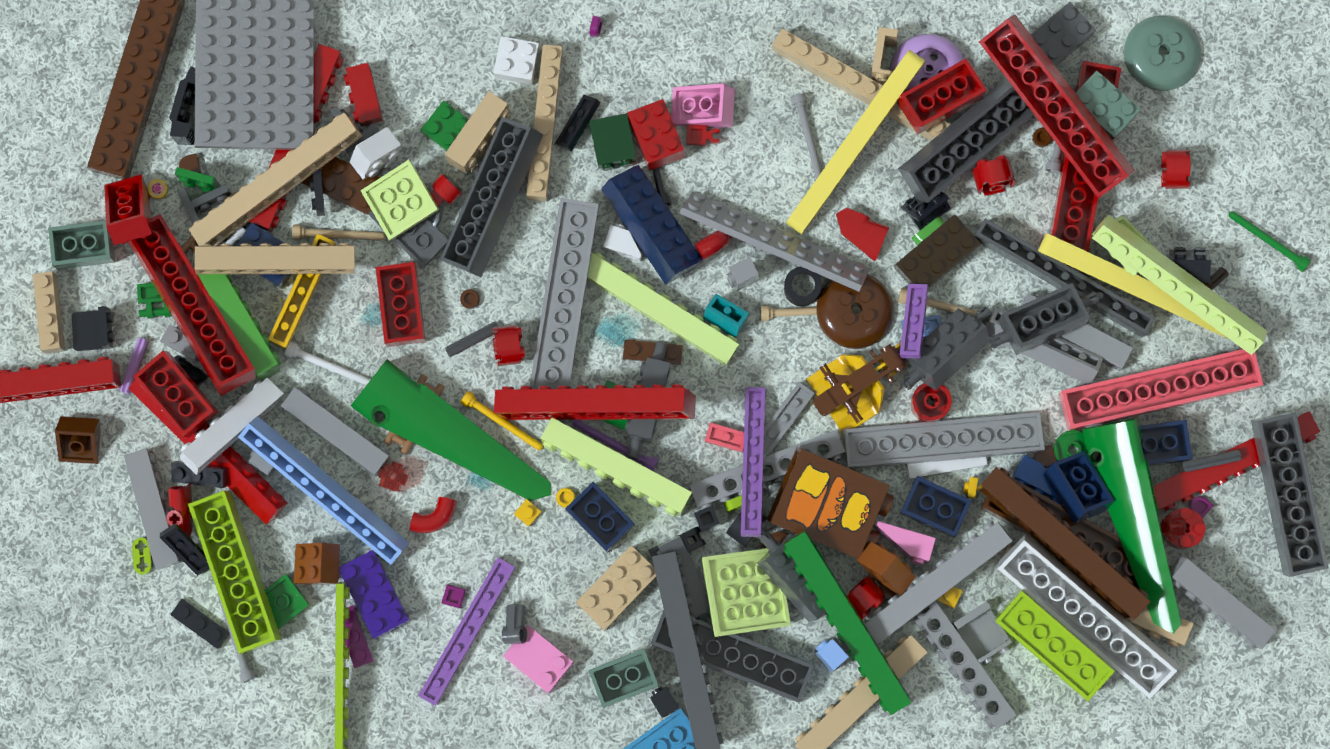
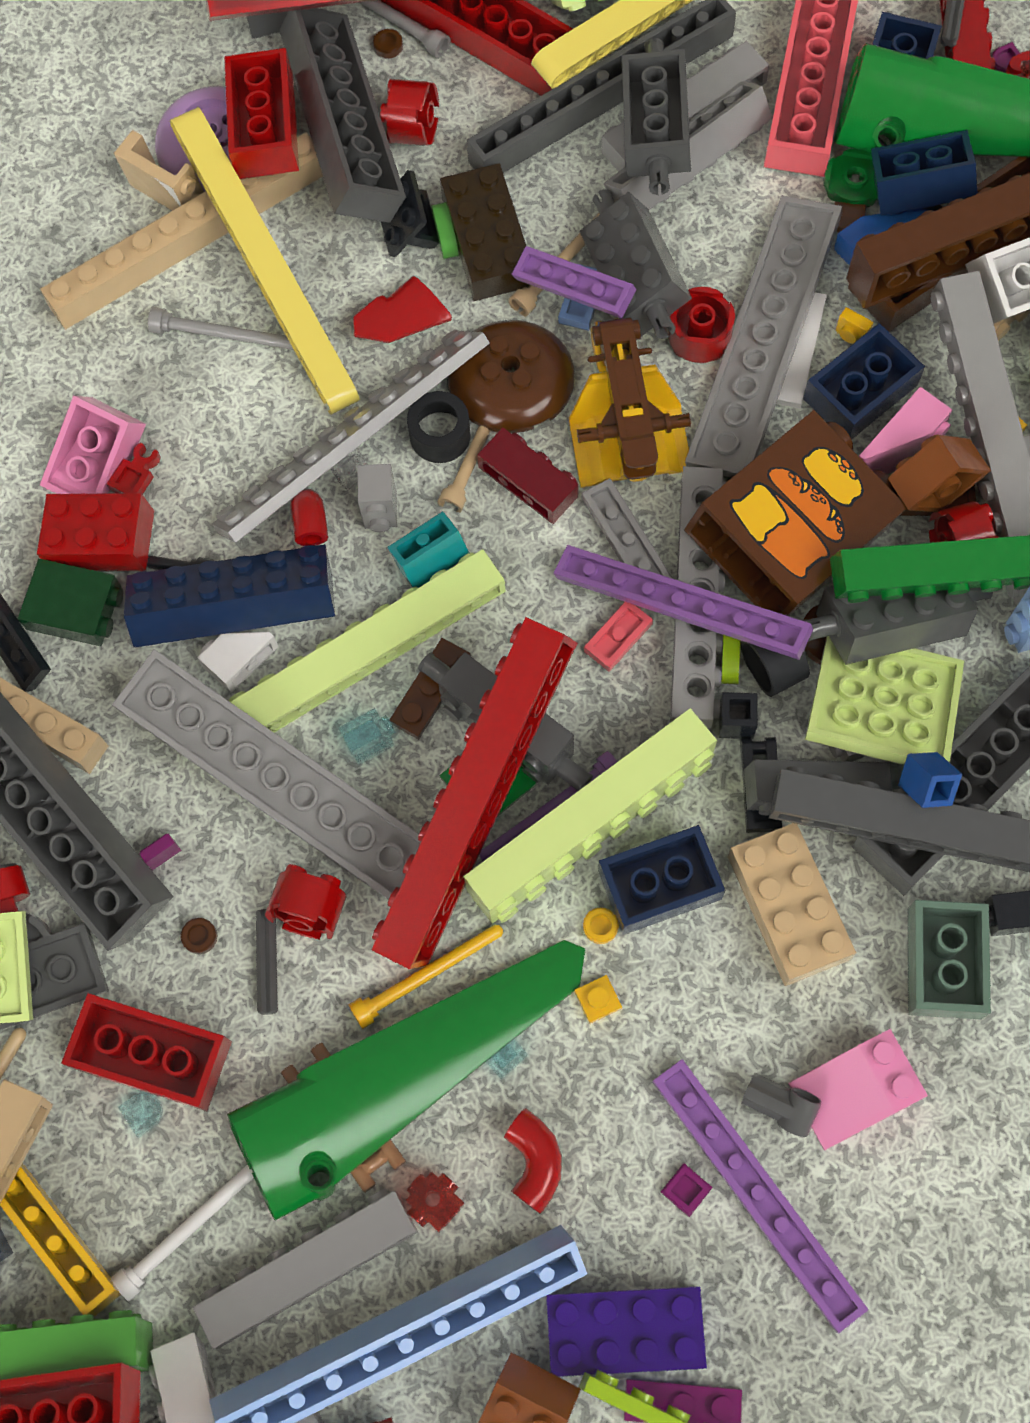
camera: 65 degrees left, 10 degrees down
none -> magenta tile [139,833,182,870]
none -> dark red brick [477,428,578,524]
none -> blue brick [898,752,962,808]

